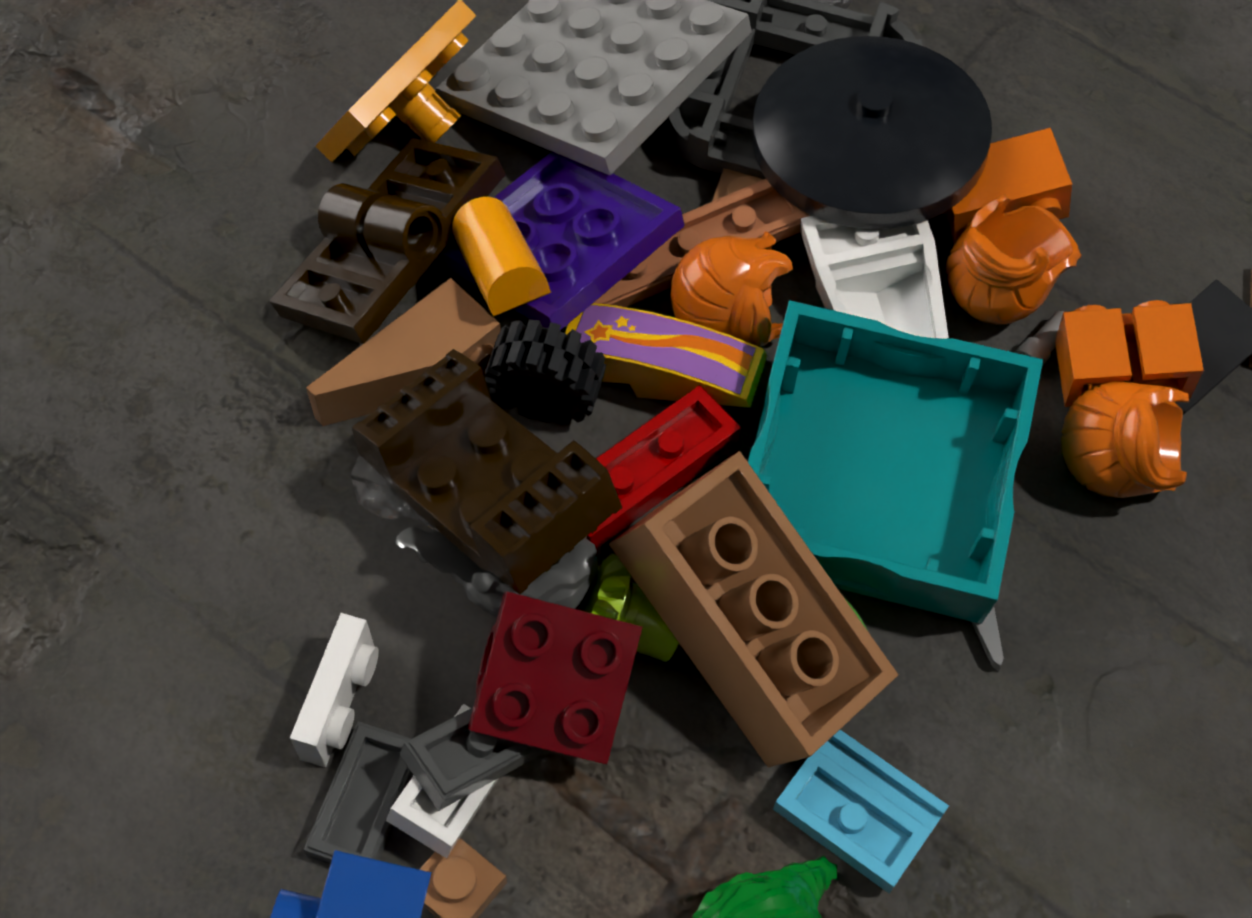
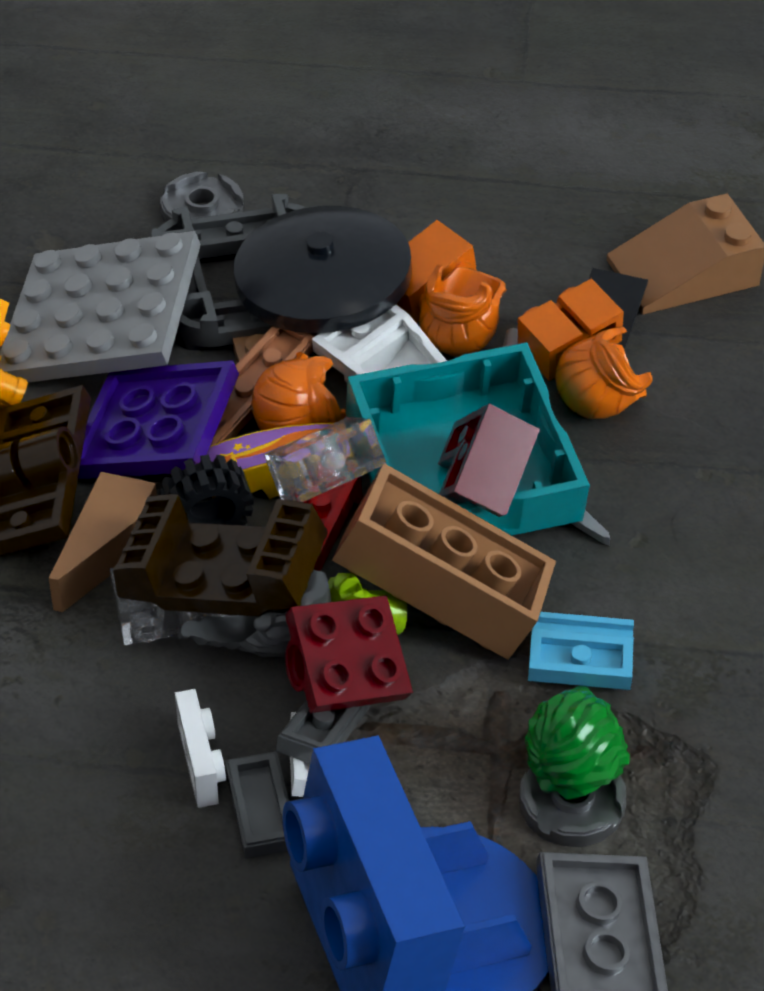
camera: 30 degrees left, 15 degrees down
light orange brick [452,197,551,316] -> none
none -> clear brick [264,417,387,502]
none -> panel [438,403,540,517]

